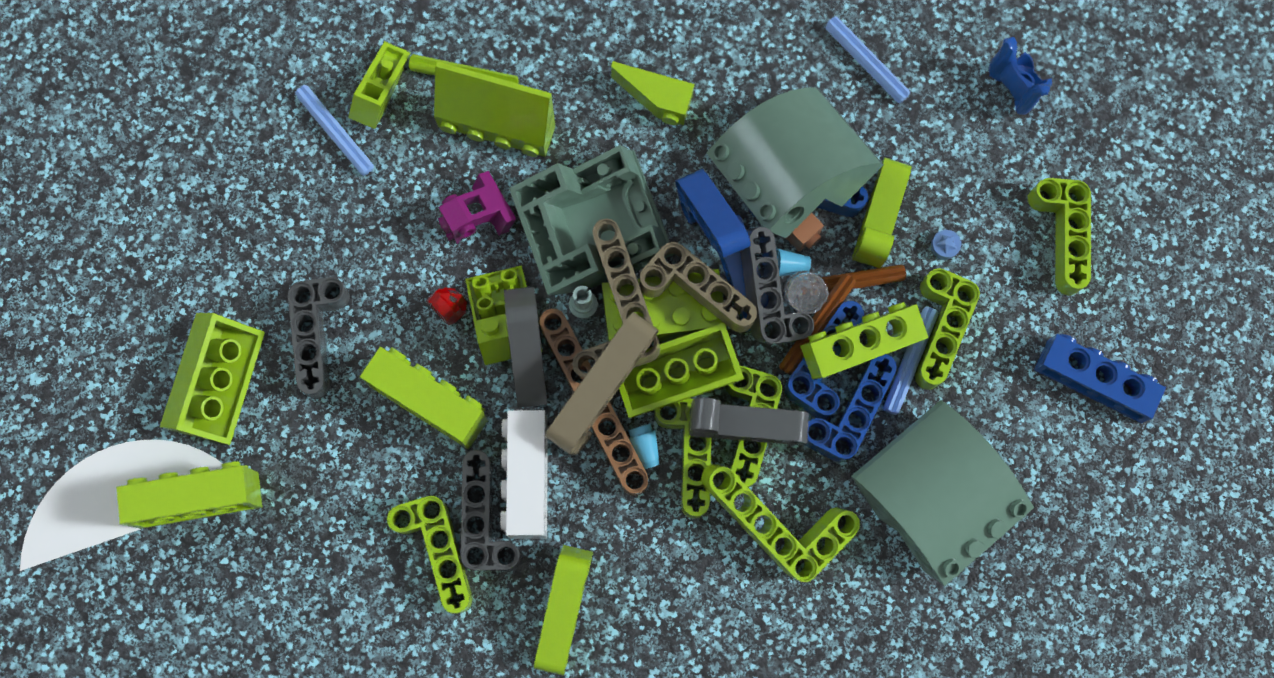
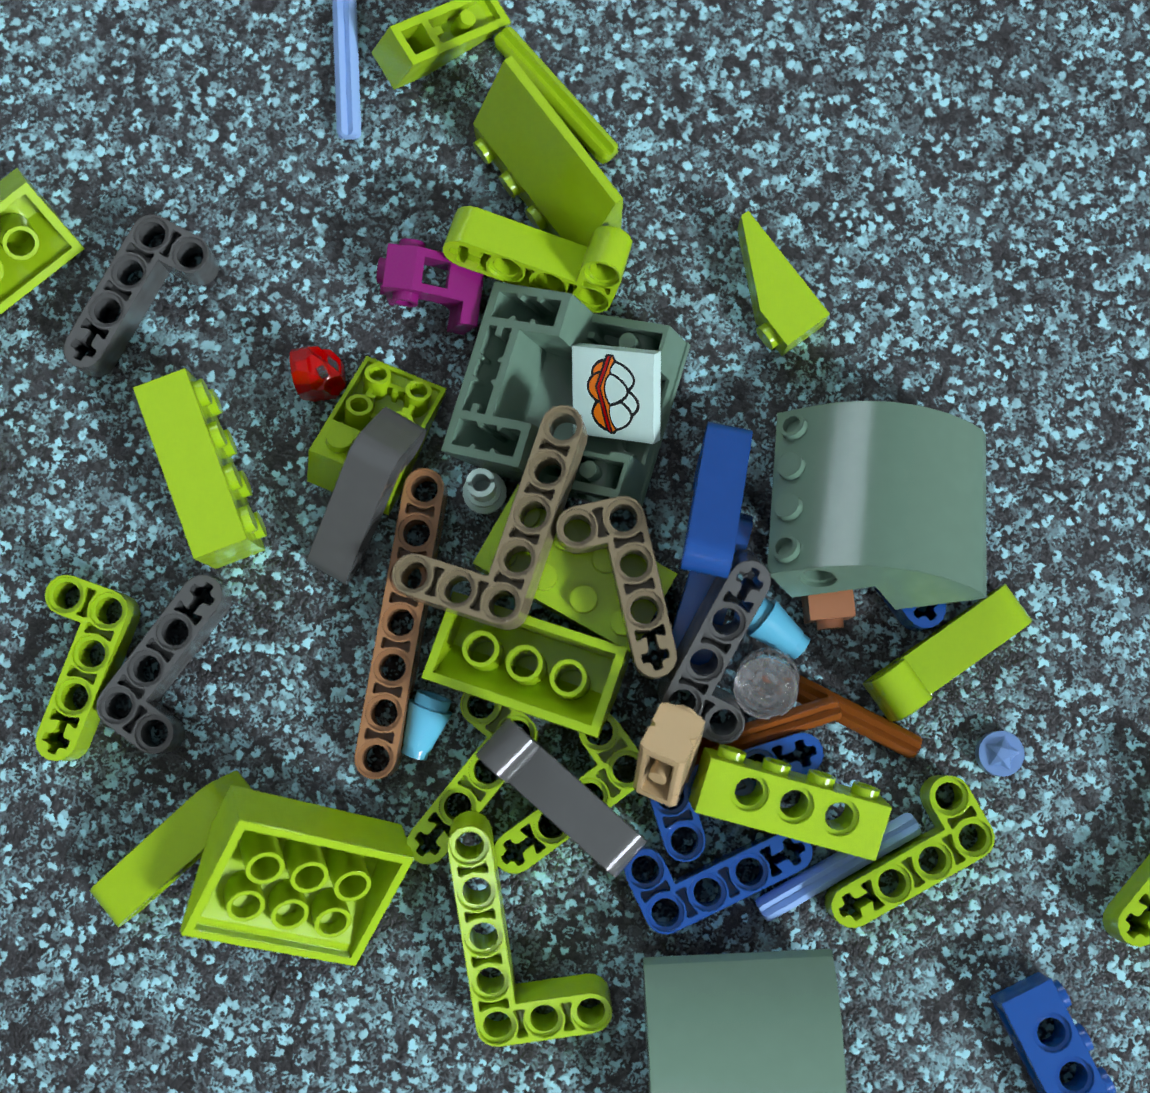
camera: 45 degrees right, 5 degrees up
white brick [501,410,548,539] -> none
dark tan beam [545,312,659,455] -> none
light blue axle [825,16,910,103] -> none
none -> lime slope [180,785,414,966]
none -> lime beam [443,206,632,313]
none -> light aqua tile [572,343,661,444]
none -> tan brick [633,702,705,807]

